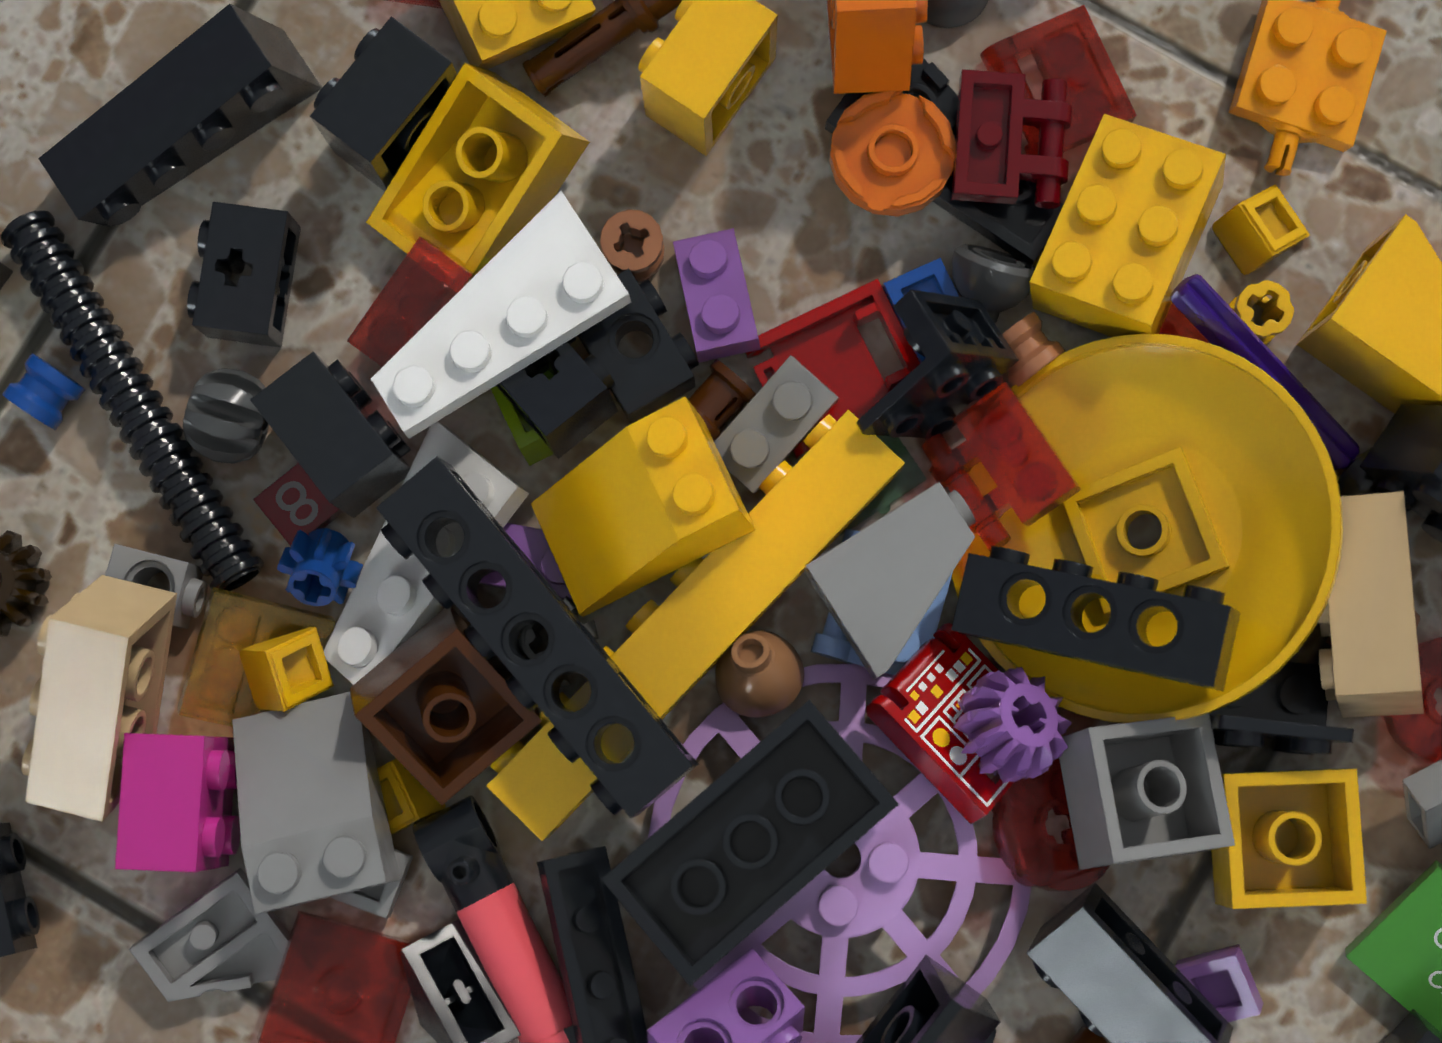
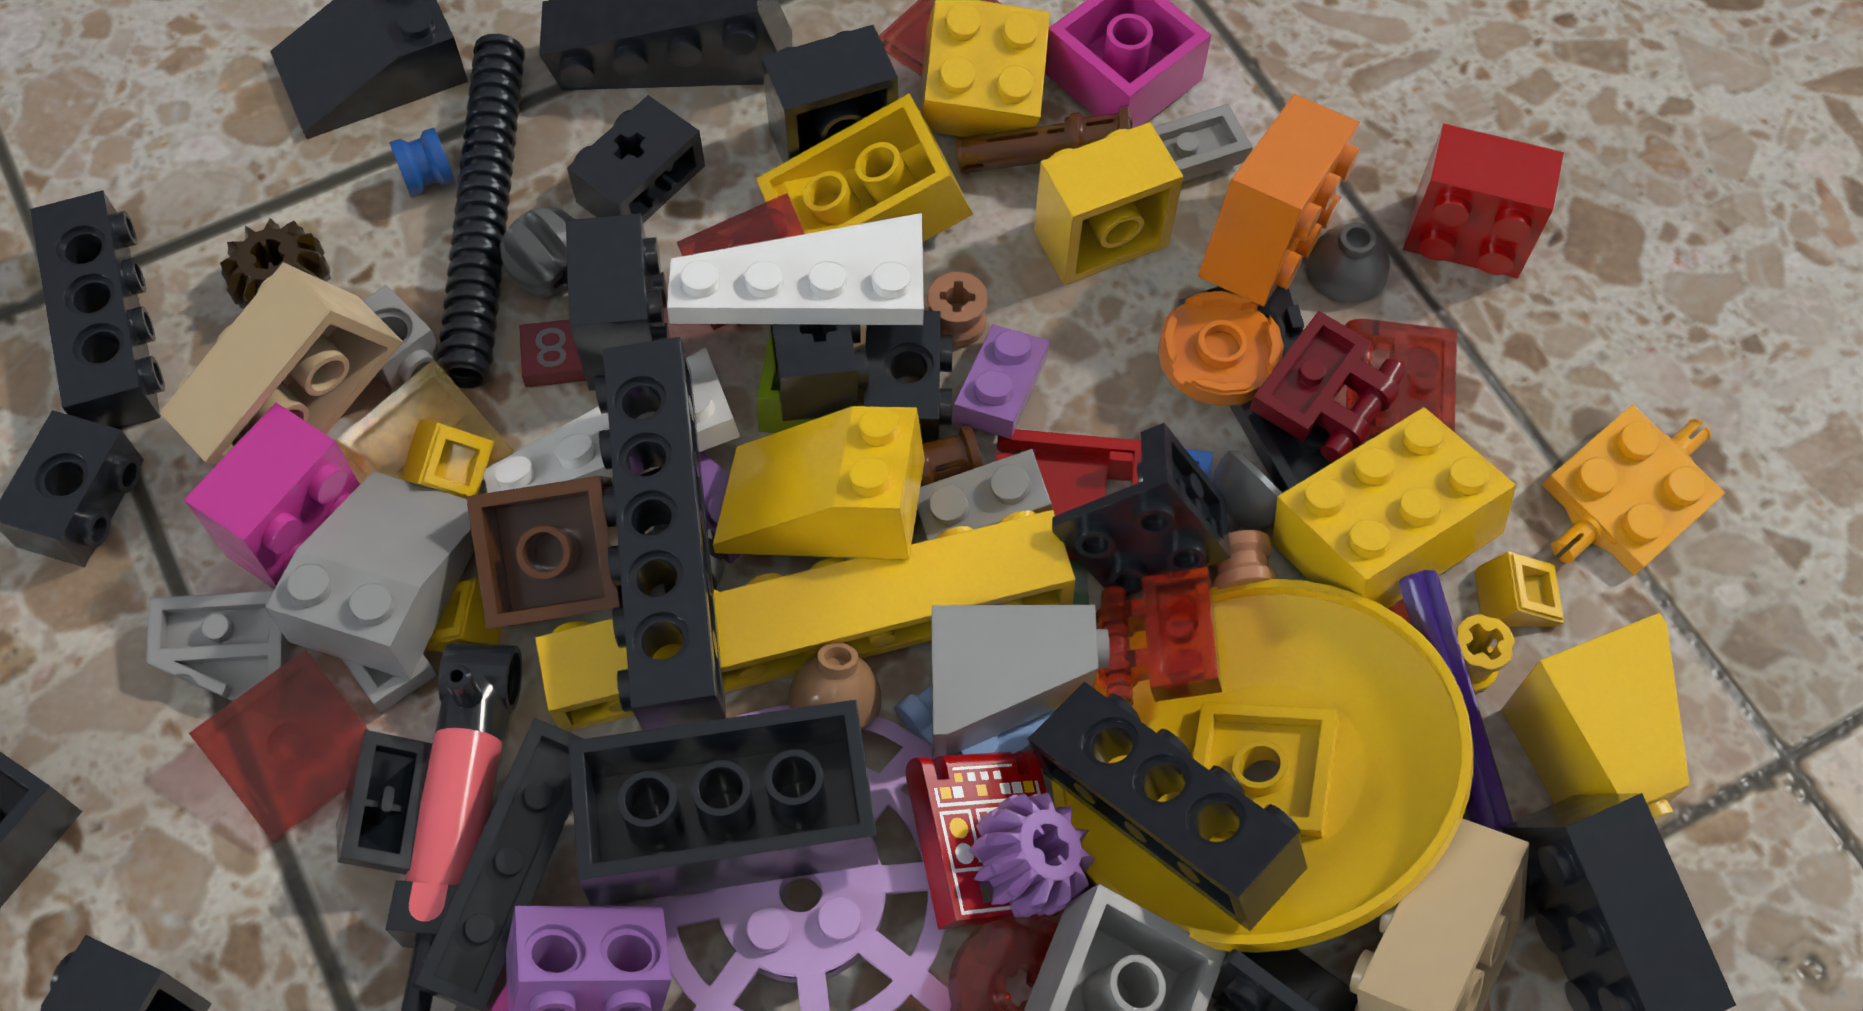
camera: 25 degrees right, 20 degrees down
blue gear [277,528,363,606] -> none

